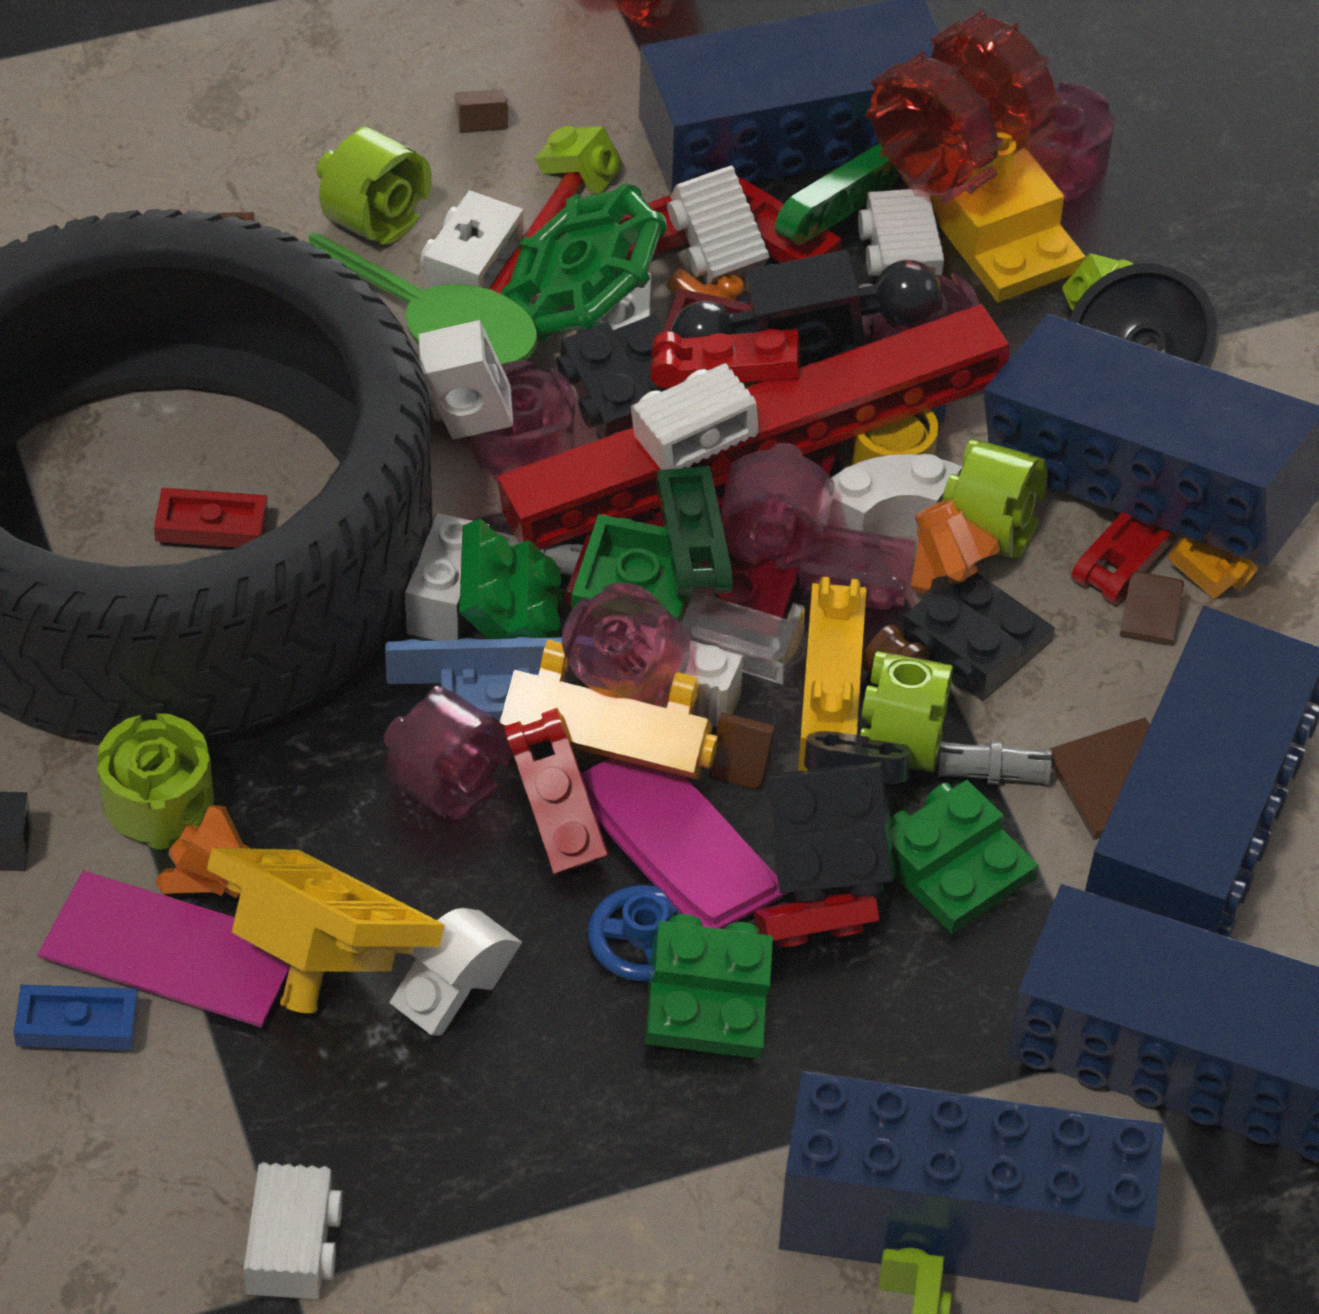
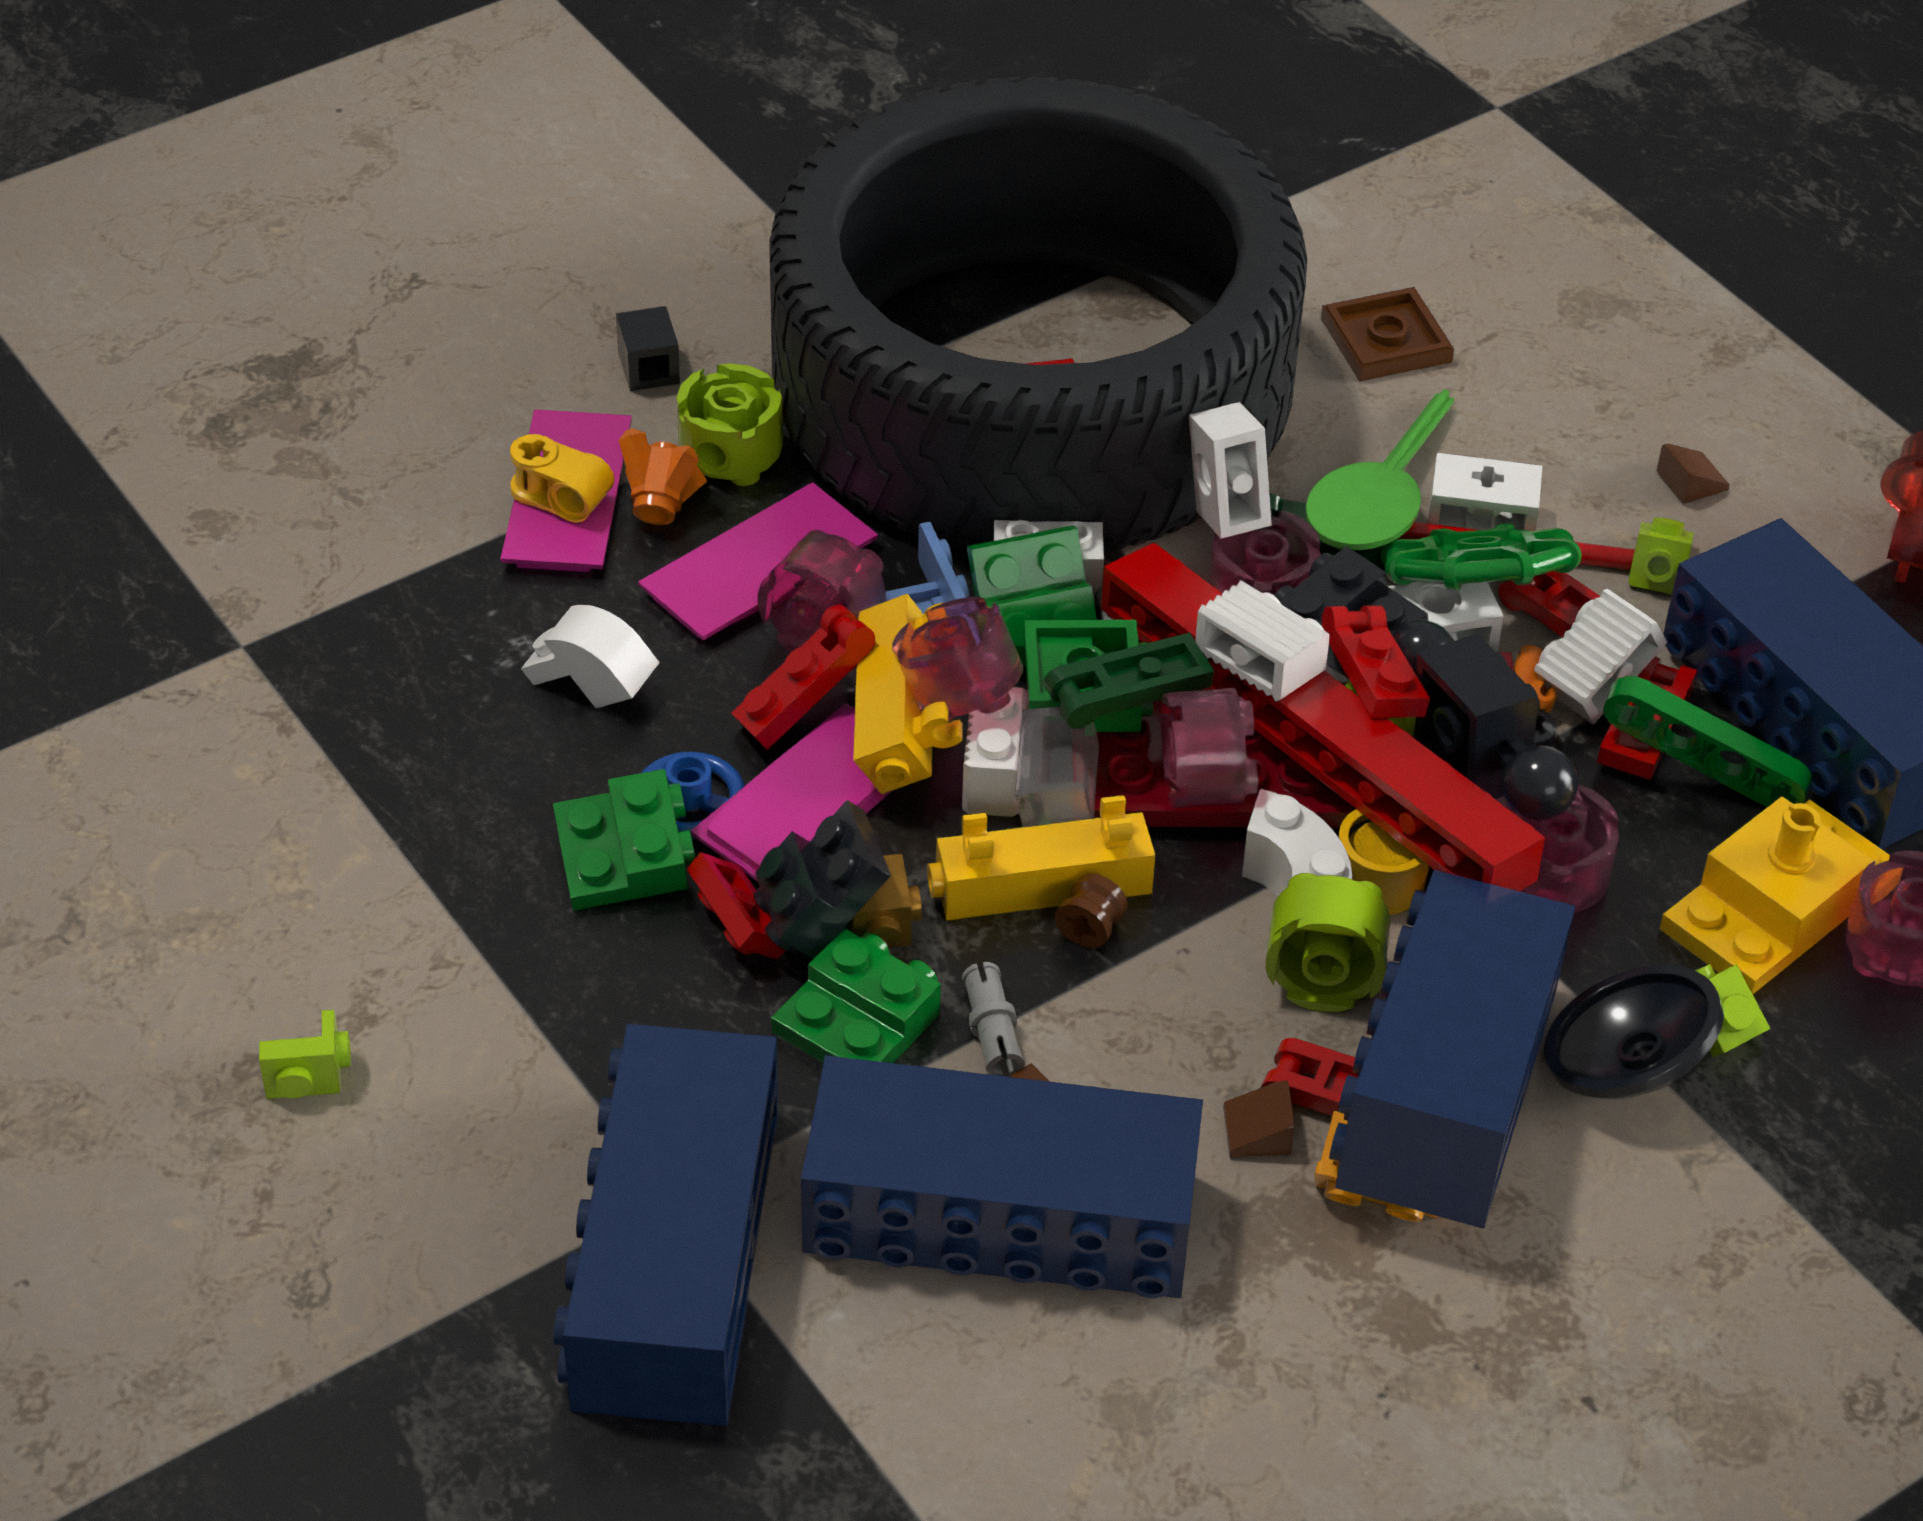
camera: 75 degrees right, 5 degrees down
blue plate [14,985,139,1050] -> none
yellow brick [207,848,445,1013] -> none
white brick [244,1162,342,1299] -> none
lime brick [317,126,432,244] -> none
reddish brown slope [709,712,775,789] -> none
dark blue brick [778,1071,1165,1303] -> none
clear pink bracket [798,522,916,610] -> none
black beam [804,731,912,785] -> none
white brick [858,188,944,287] -> none
lime brick [860,651,953,772] -> none
clear red piece [865,9,1062,204] -> none
black plate [902,572,1055,701] -> none
orange rock [911,499,1000,594] -> none
none -> yellow piece [510,434,615,523]
none -> dark pink piece [638,482,878,640]

